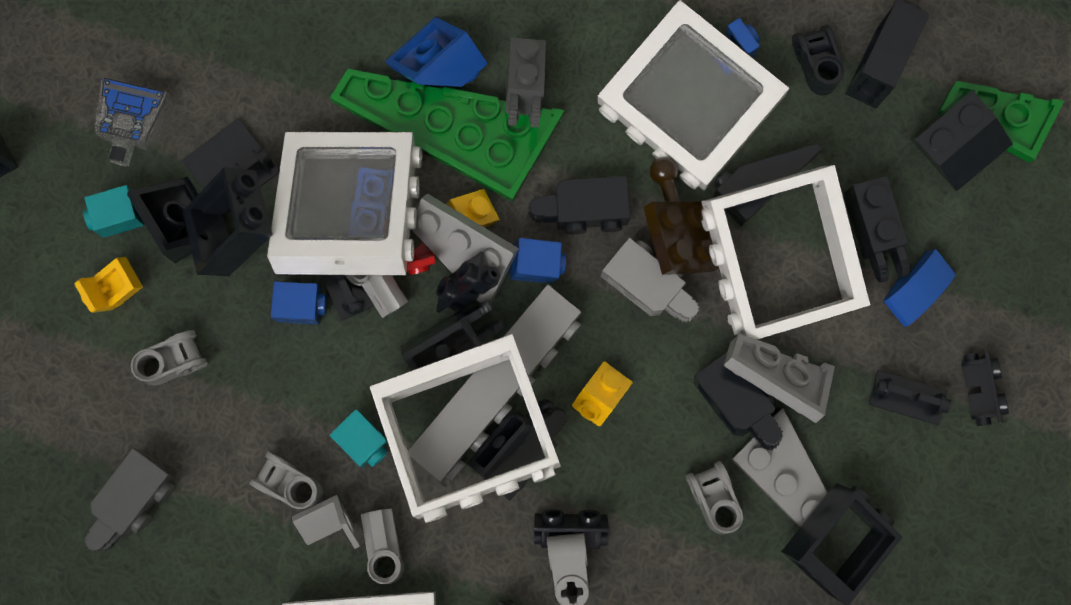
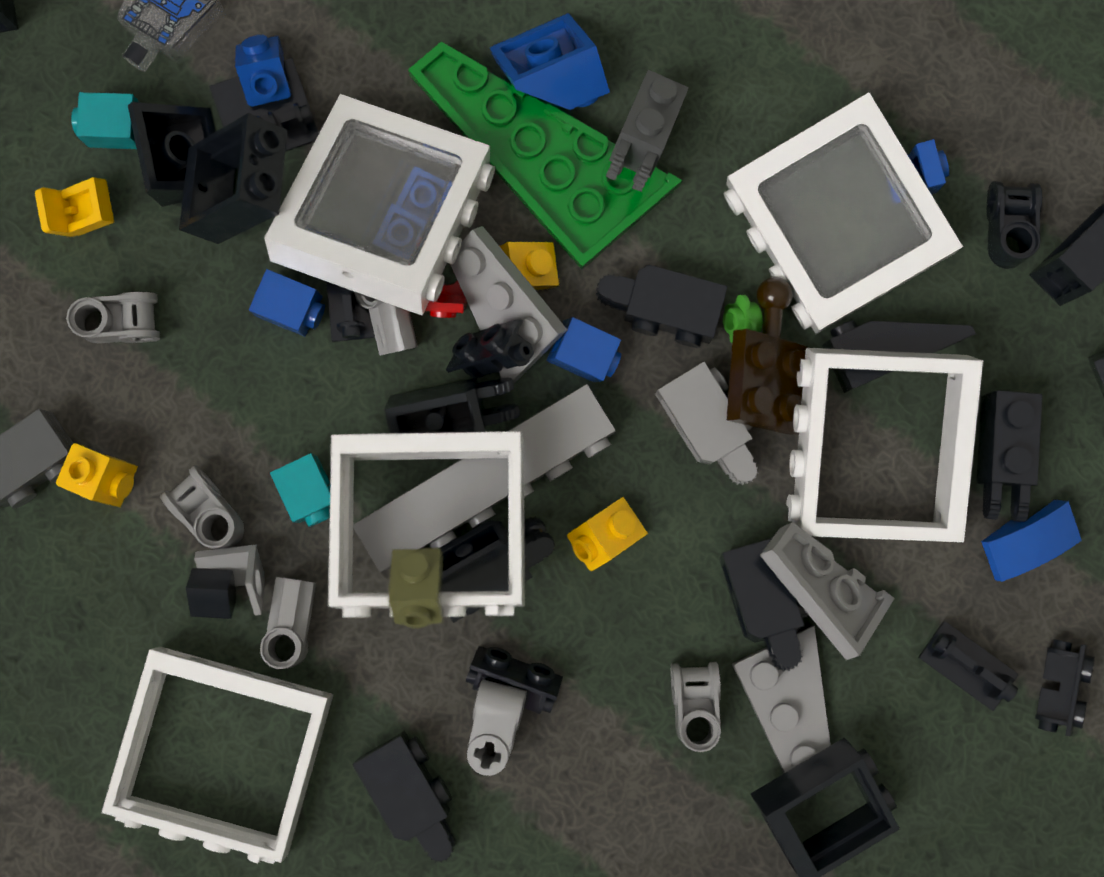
camera: 20 degrees right, 5 degrees up
none -> yellow bracket [56,443,138,508]
none -> black piece [186,568,236,619]
none -> blue bracket [235,35,291,106]
none -> olive bracket [388,548,443,628]
none -> bright green plate [723,295,763,343]

